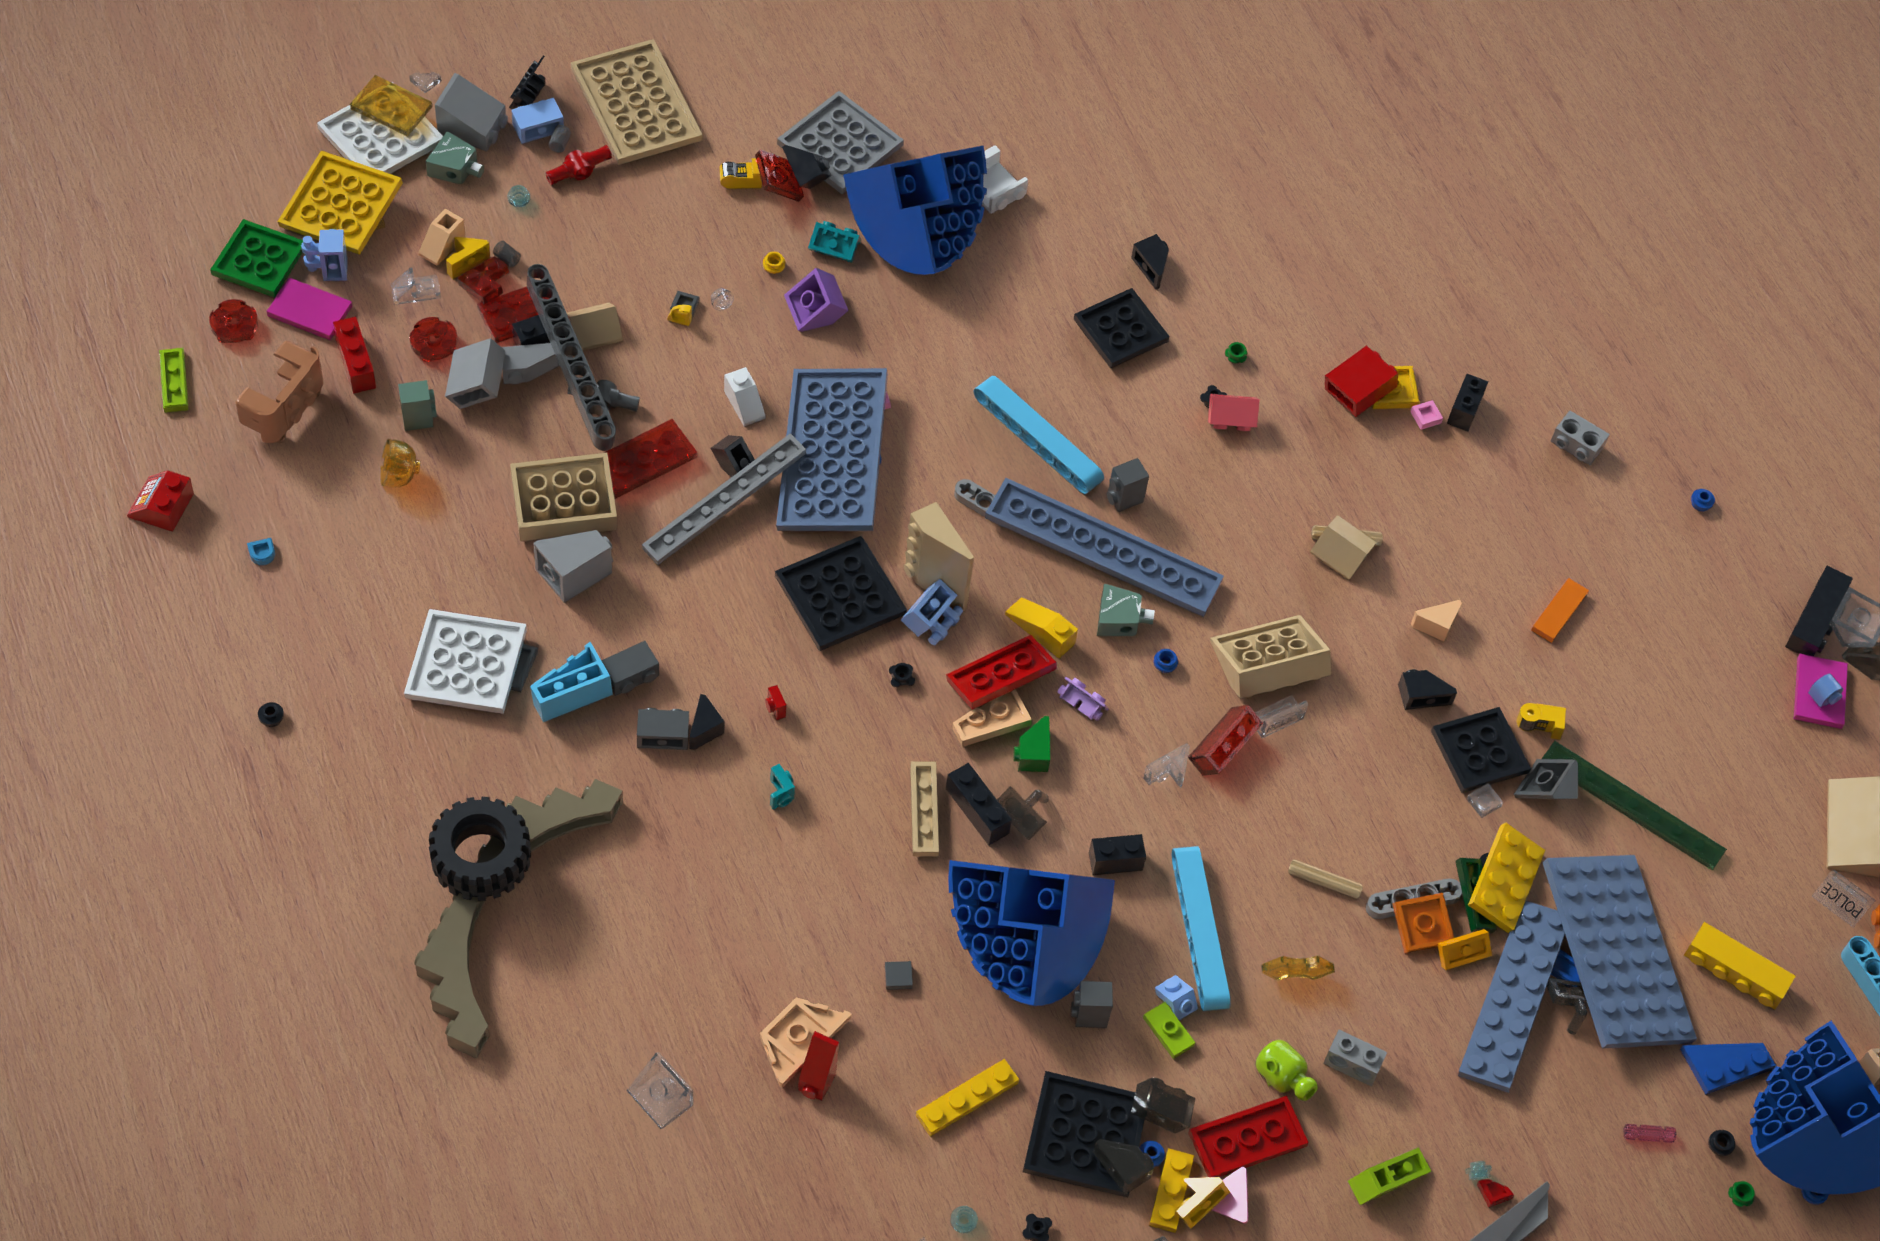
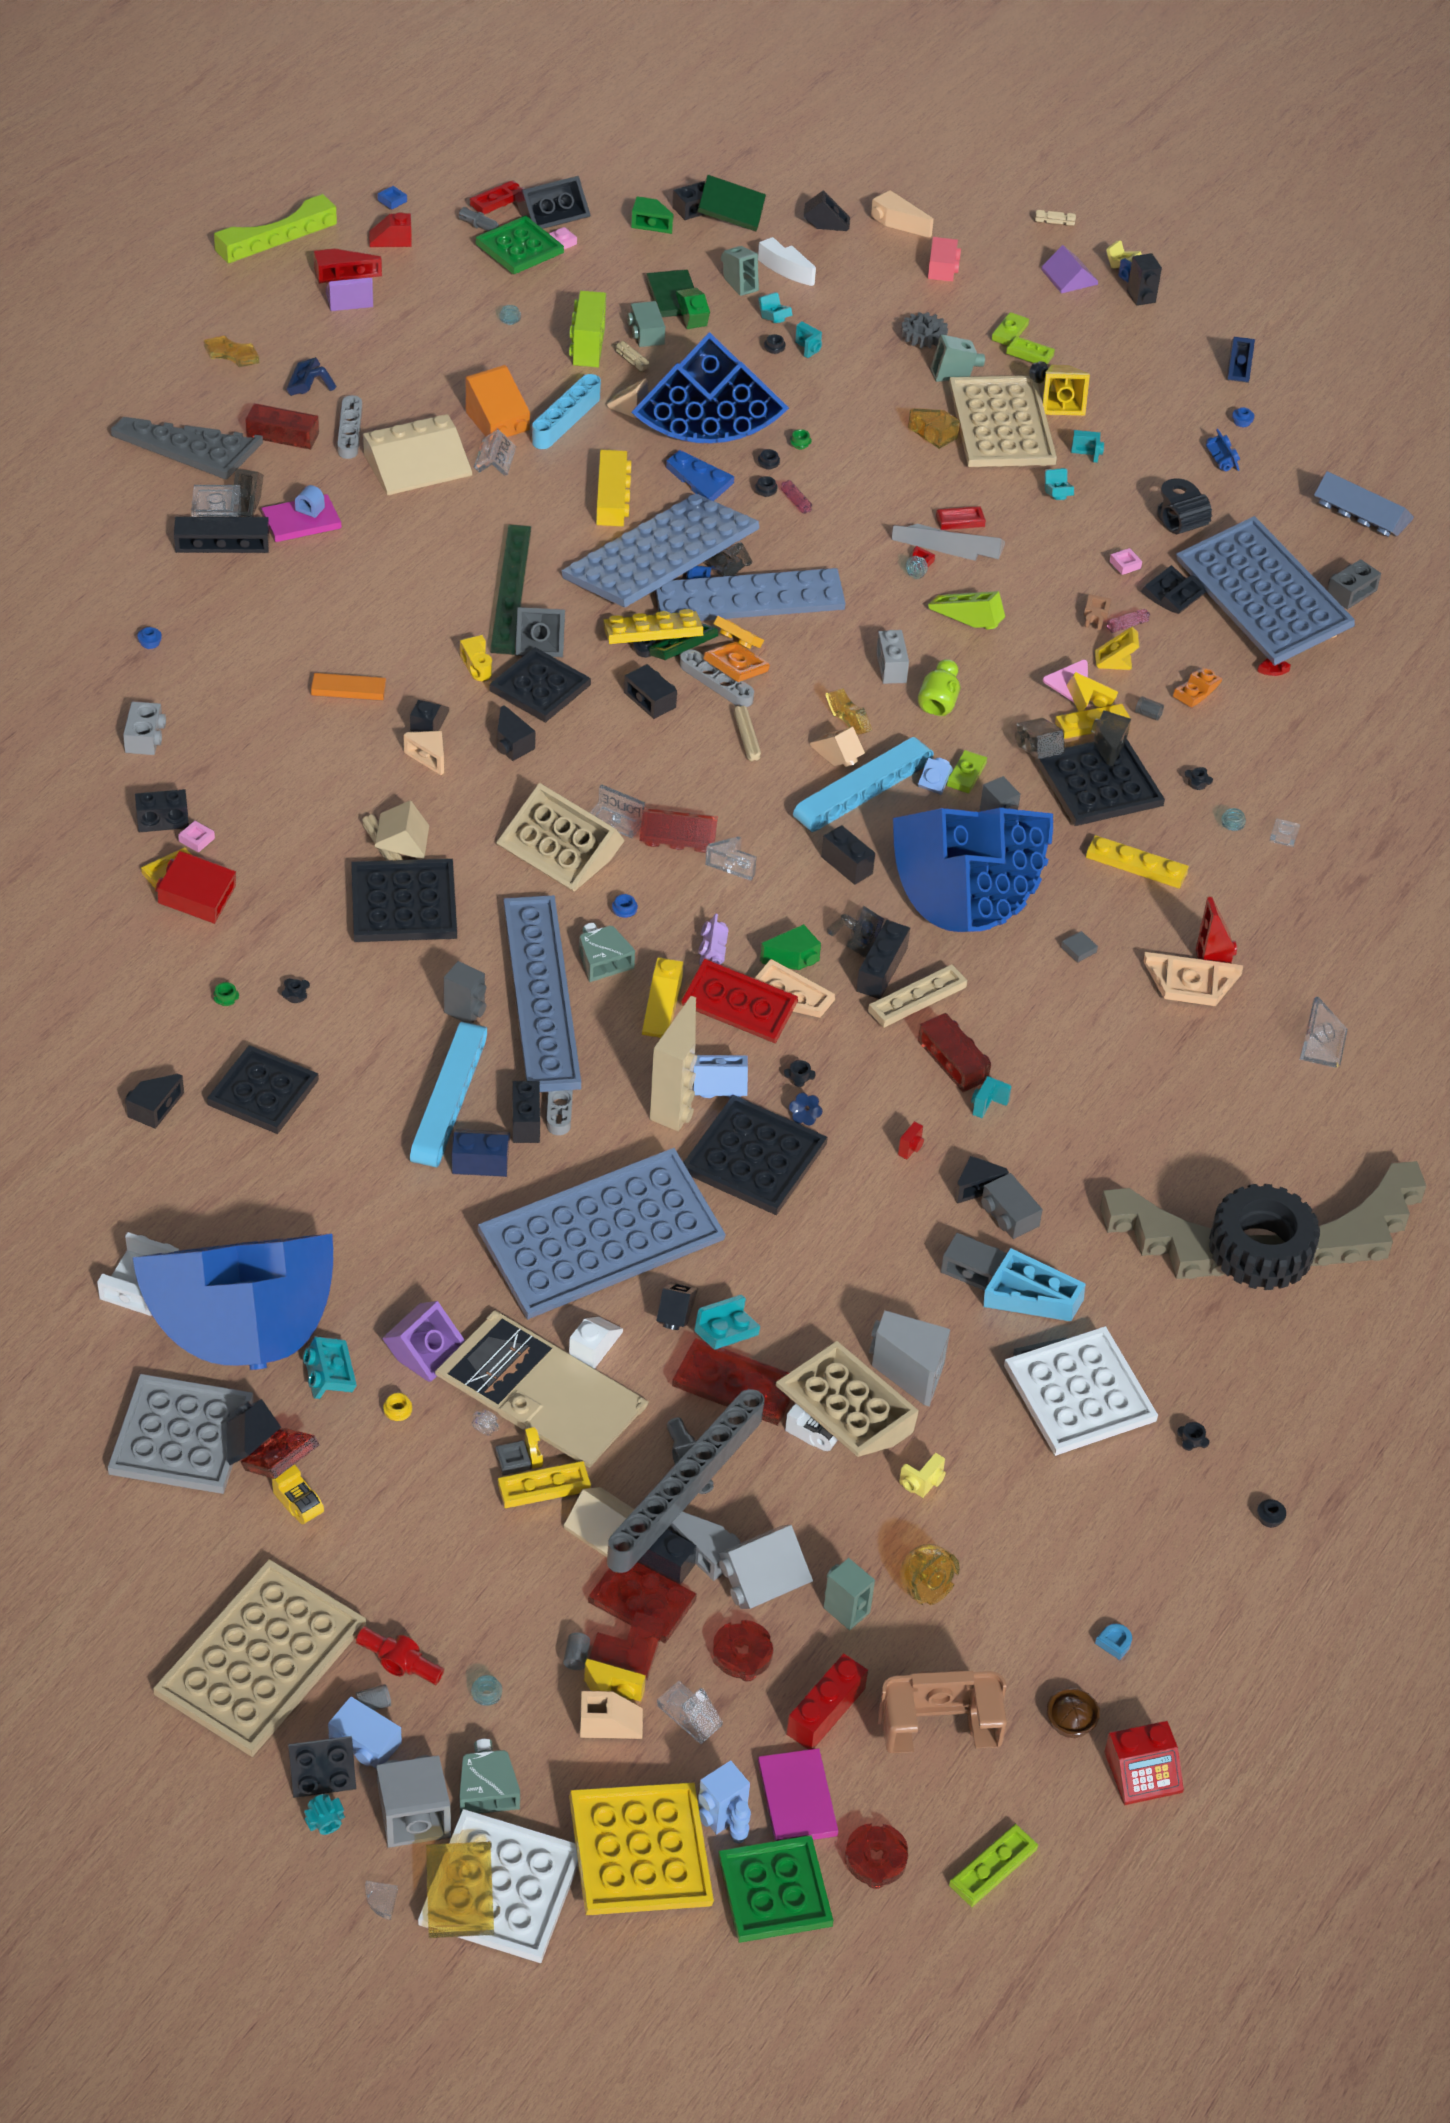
camera: 120 degrees left, 10 degrees down
light grey plate [642,433,806,565] -> none
blue plate [1138,1141,1165,1167] -> none
red plate [1188,1096,1309,1178] -> none
coral brick [1208,394,1260,431] -> none
clear plate [1467,783,1503,818] -> none
none -> teal gear [304,1794,345,1835]
none -> black plate [351,859,457,942]
none -> black slope [410,700,449,732]
none -> tan door [435,1310,649,1468]
none -> dark blue slope [452,1129,510,1177]
none -> yellow plate [498,1461,591,1508]
none -> black brick [512,1081,540,1143]
none -> black brick [624,664,677,719]
none -> teal bracket [694,1294,761,1350]
none -> black plate [755,476,778,497]
none -> dark blue plant [789,1092,823,1126]
none -> light nougat slope [810,727,865,767]
none -> light yellow bracket [899,1453,946,1498]
none -> clear red brick [918,1013,991,1092]
none -> reddish brown hat [1047,1688,1100,1738]
none -> black plate [1177,1422,1210,1451]

